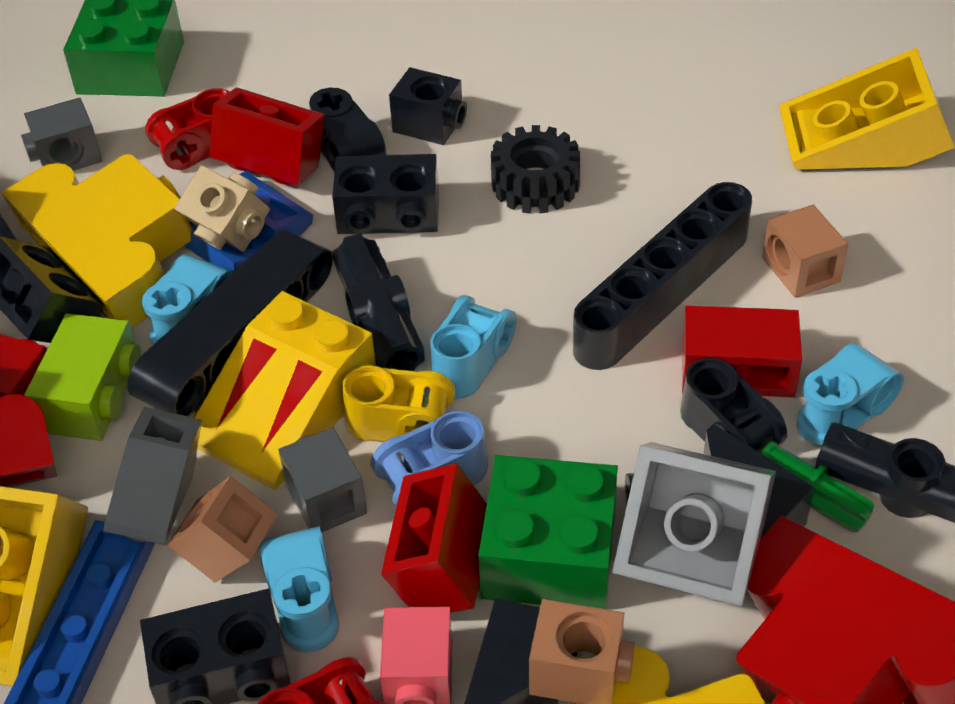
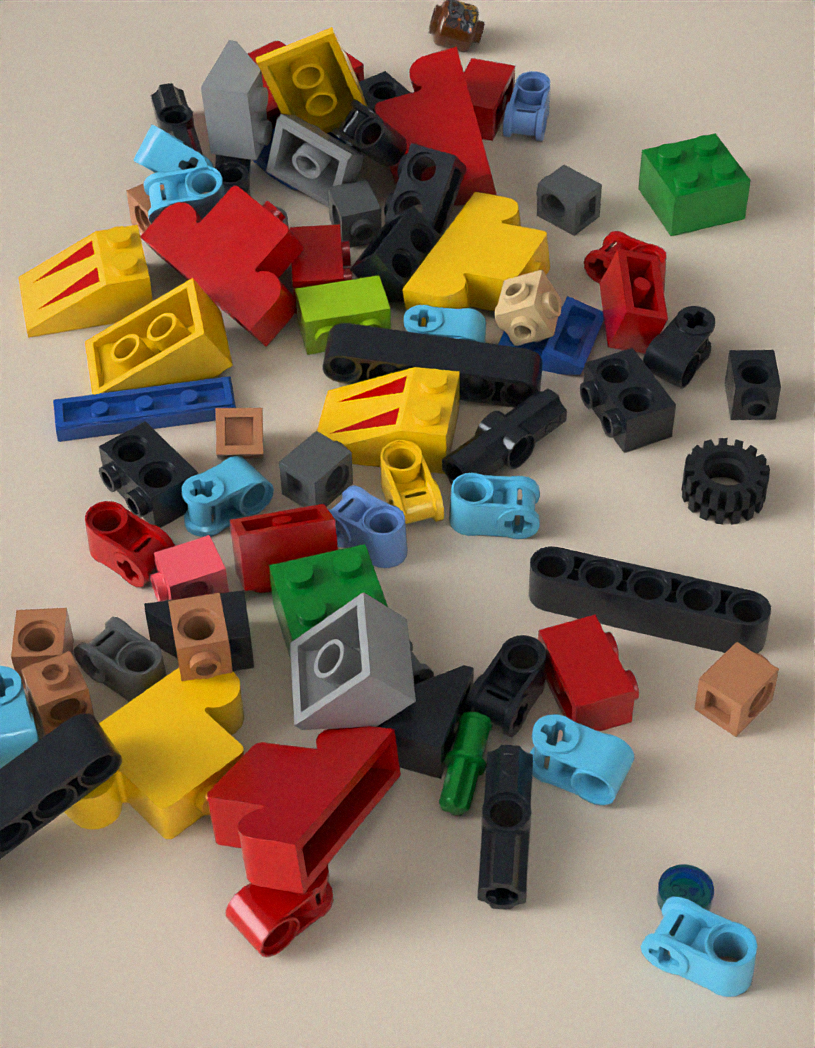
camera: 65 degrees right, 0 degrees up
dark grey slope [103,407,202,545] -> none

